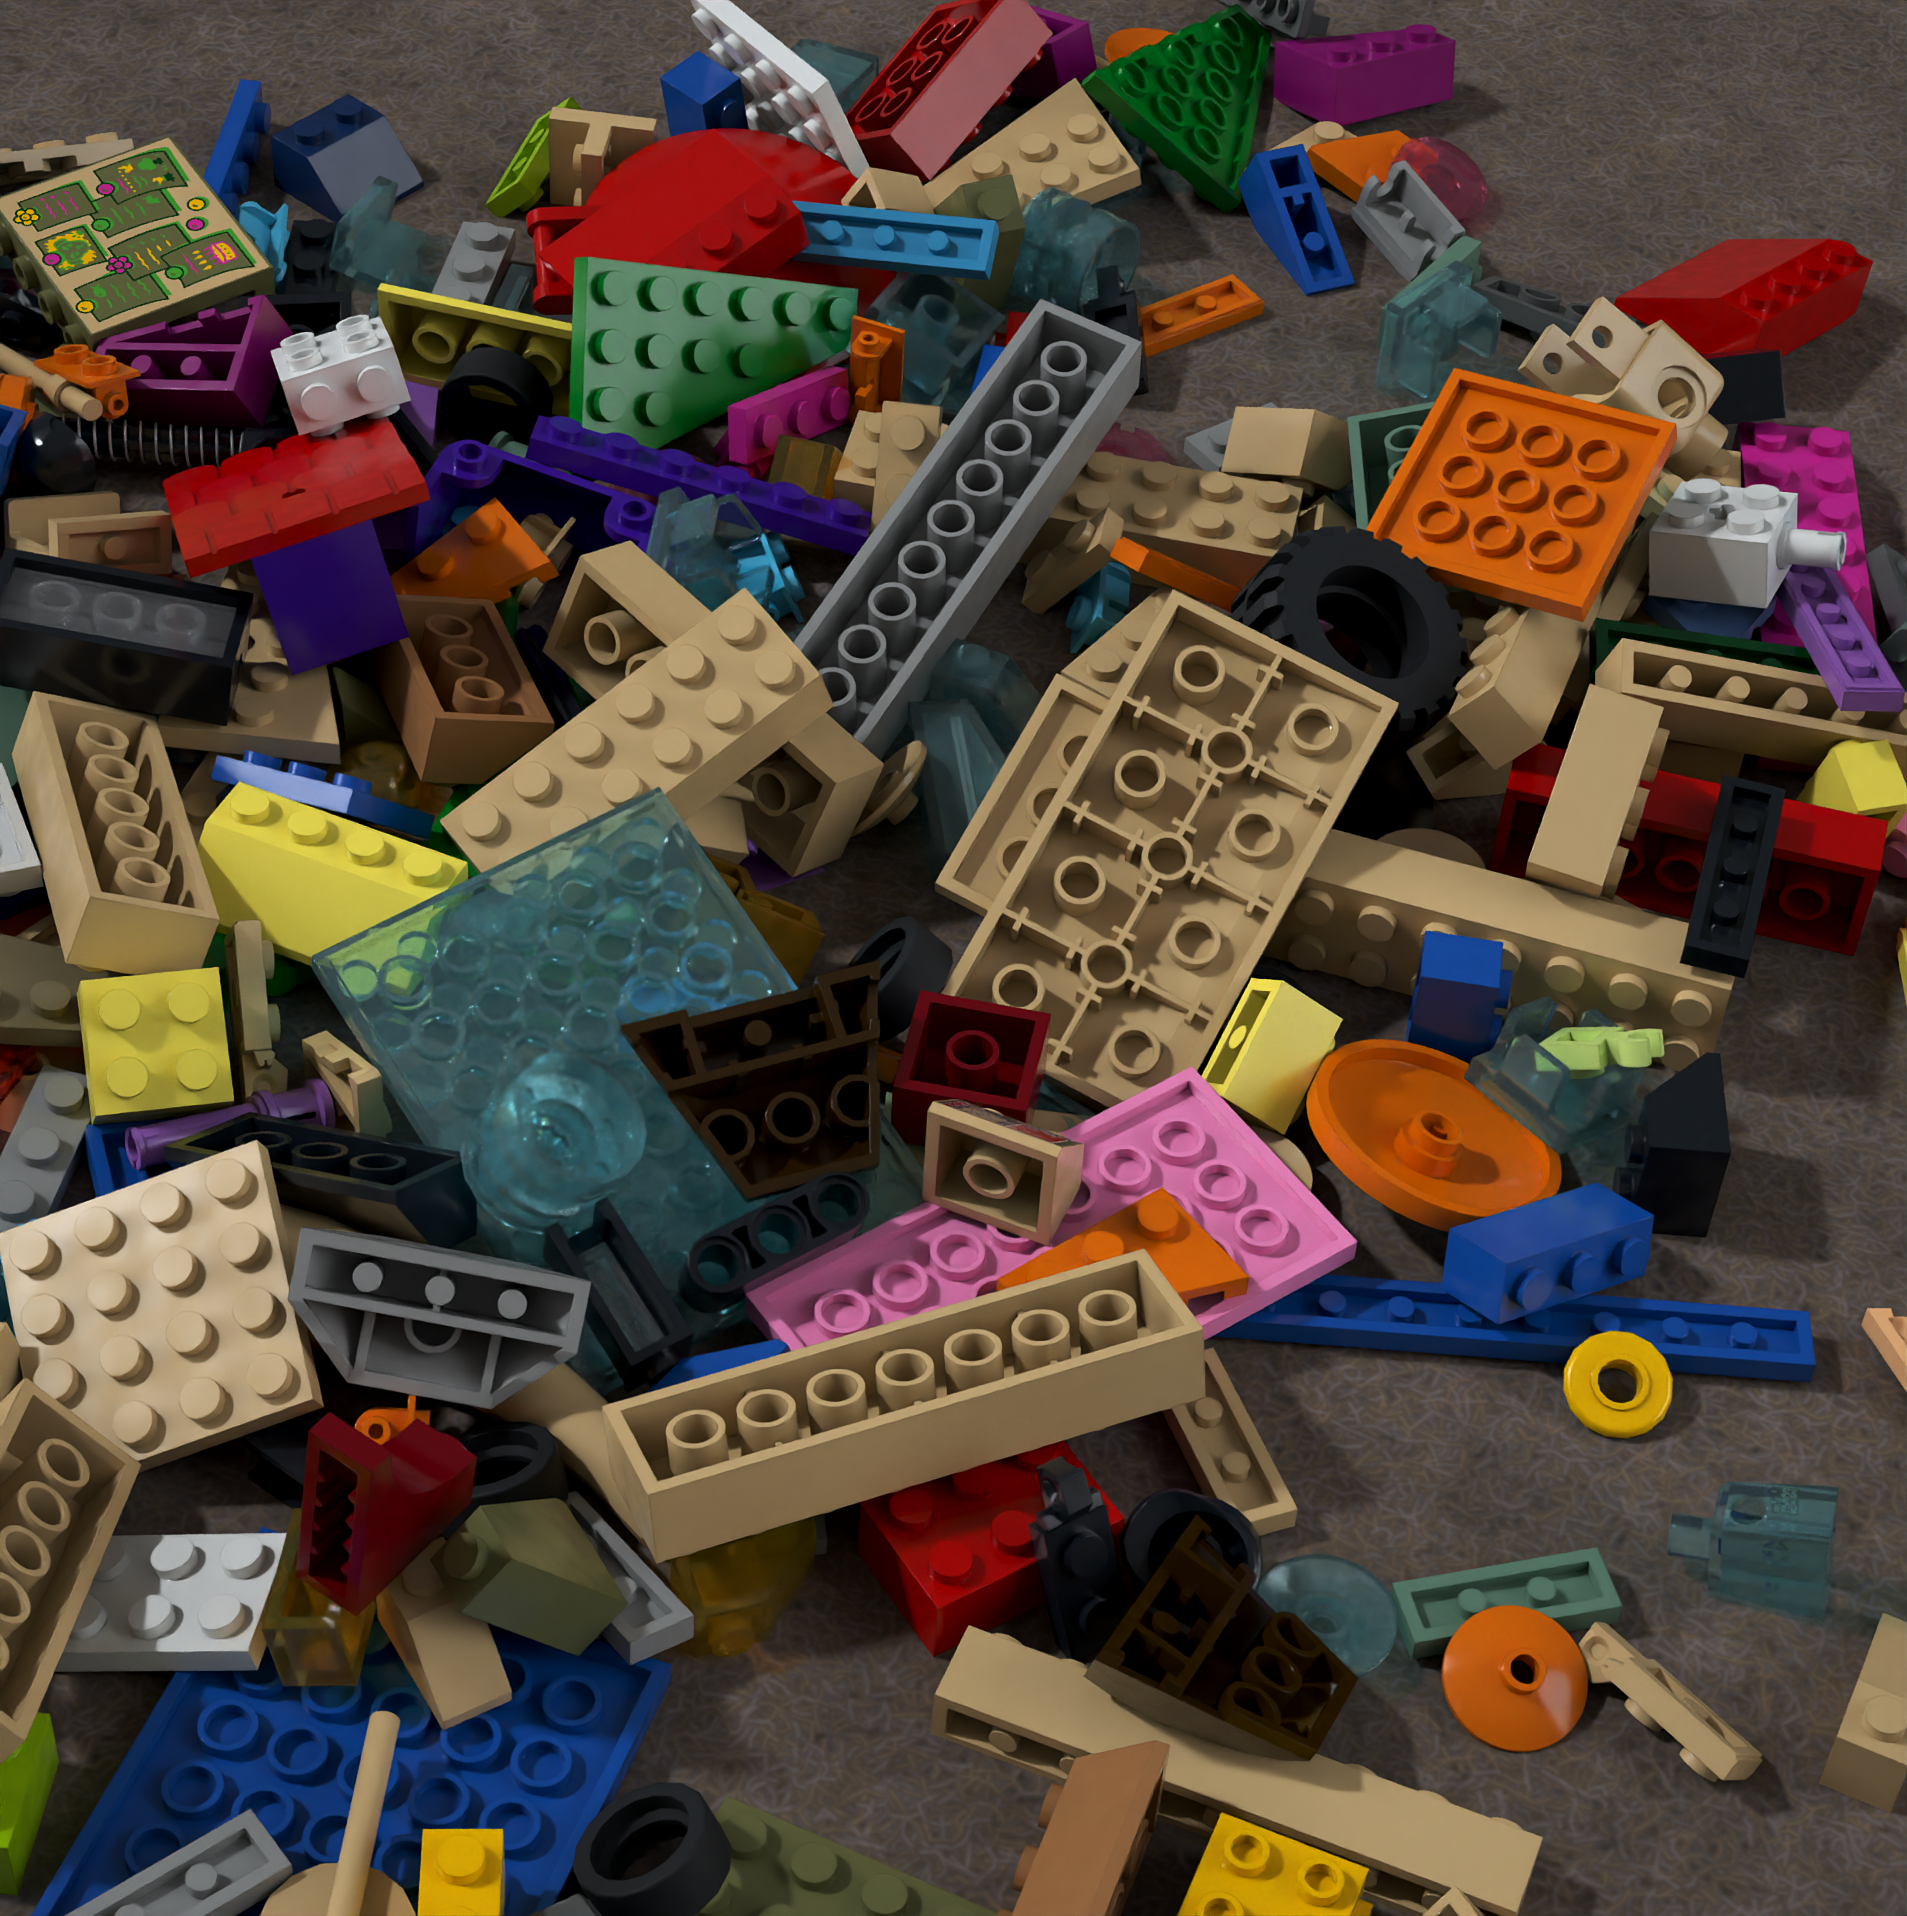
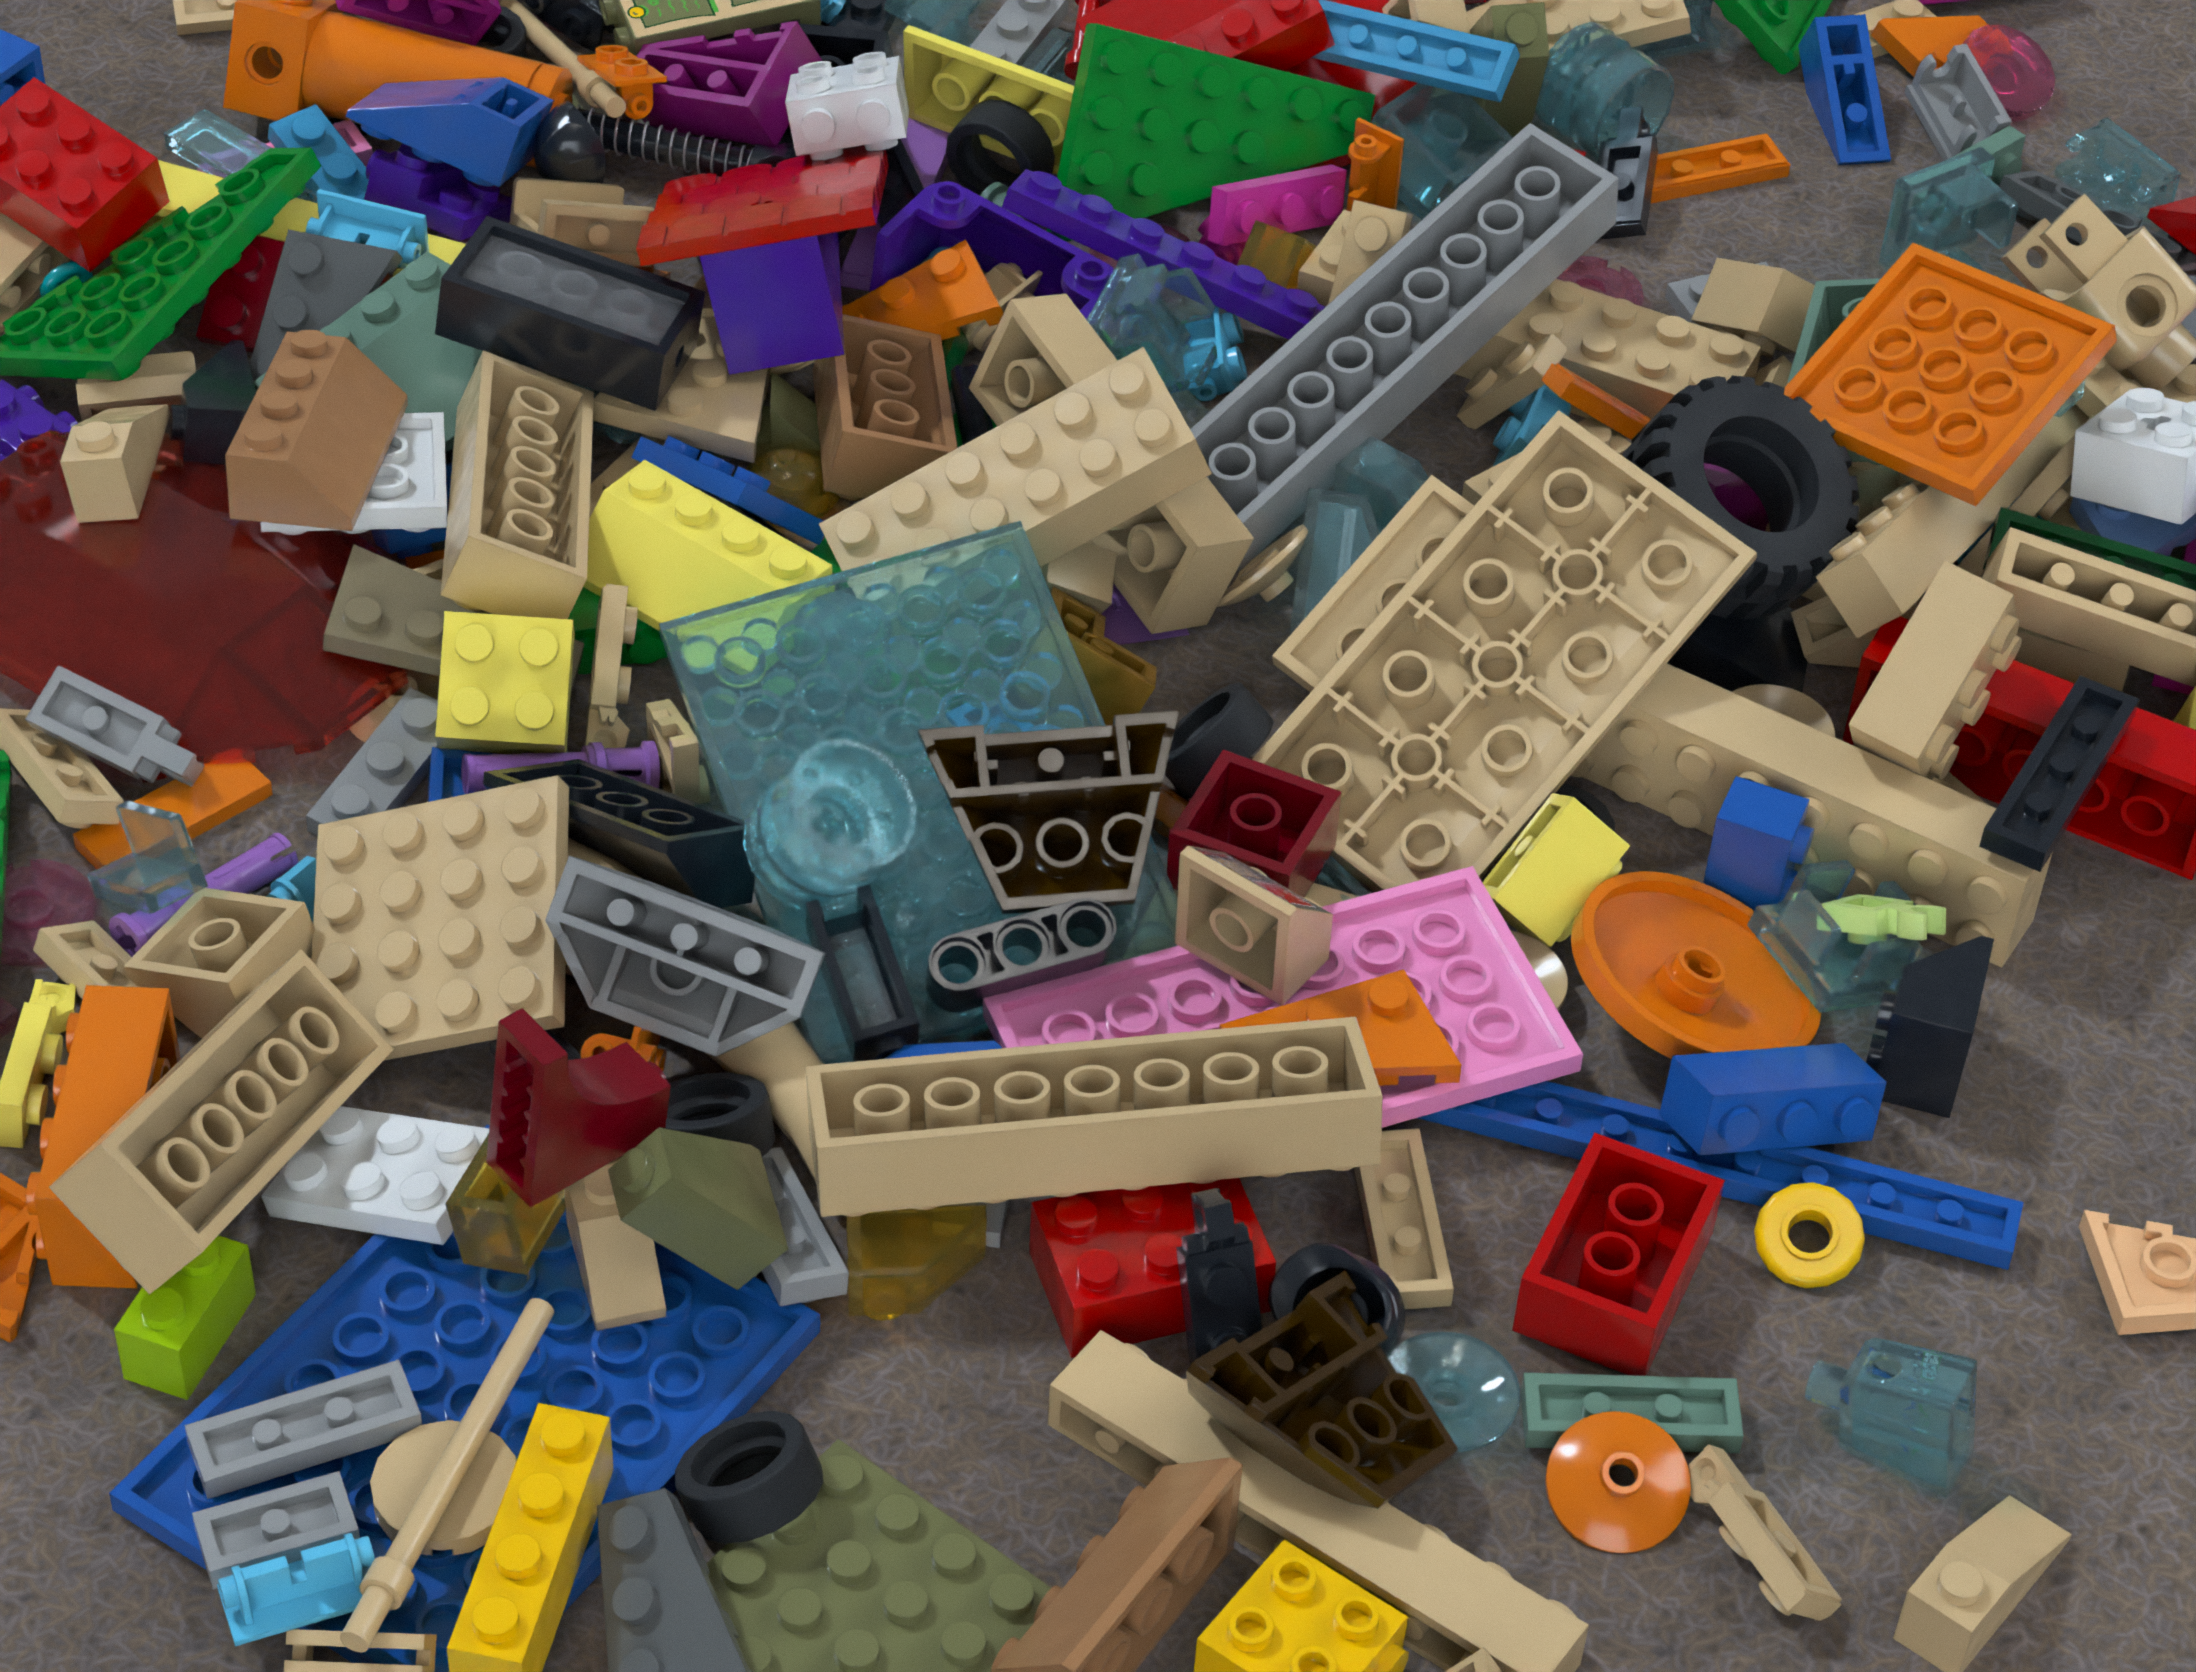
camera: 15 degrees right, 0 degrees up
none -> red brick [1512,1133,1725,1376]
none -> clear light blue hinge [2054,117,2181,227]

